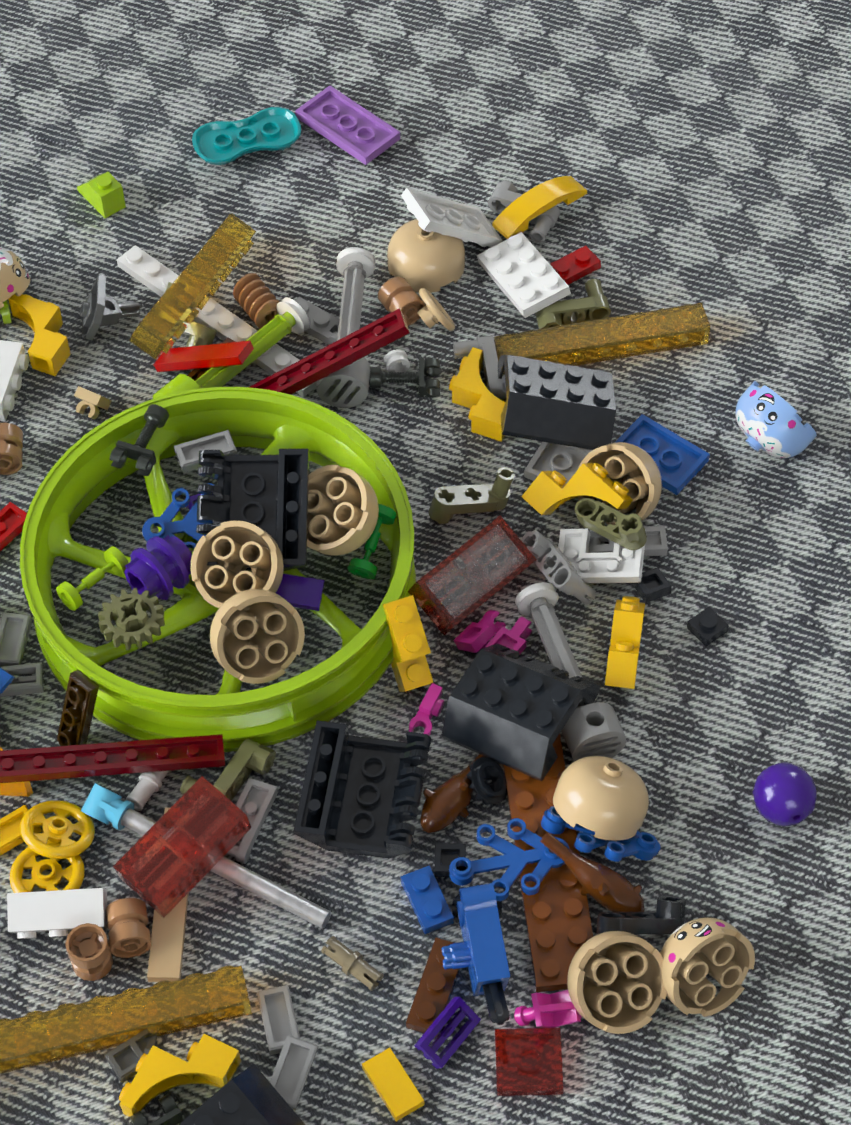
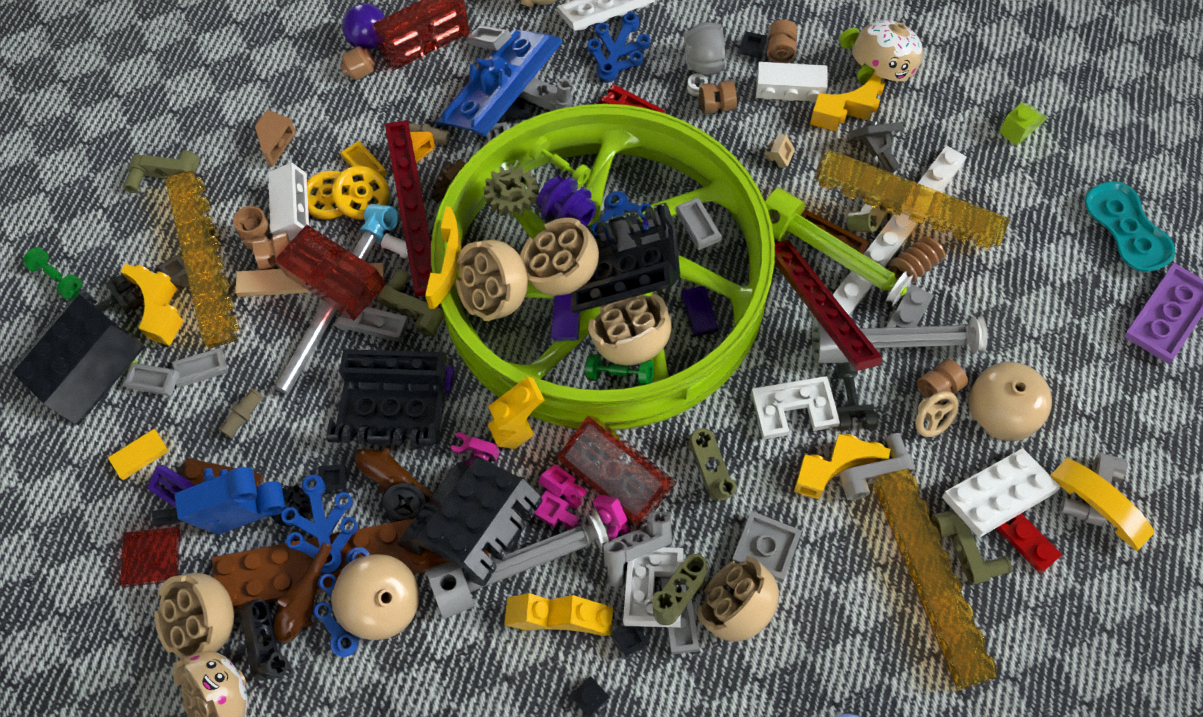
camera: 85 degrees right, 10 degrees up
pearl dark grey bar [109,404,169,476] -> none
red tile [153,341,254,372] -> none
white bush [384,349,410,373] -> none
blue plate [400,866,454,934] -> none
white plate [401,188,503,247] -> none
black slope [498,355,616,450] -> none
dark pink piece [514,990,582,1028] -> none
yellow arch [521,463,633,515] -> none
blue plate [616,414,710,495] -> none
none -> yellow slope [425,206,461,309]
none -> dark pink plate [593,495,629,541]
none -> white plate [751,376,840,440]

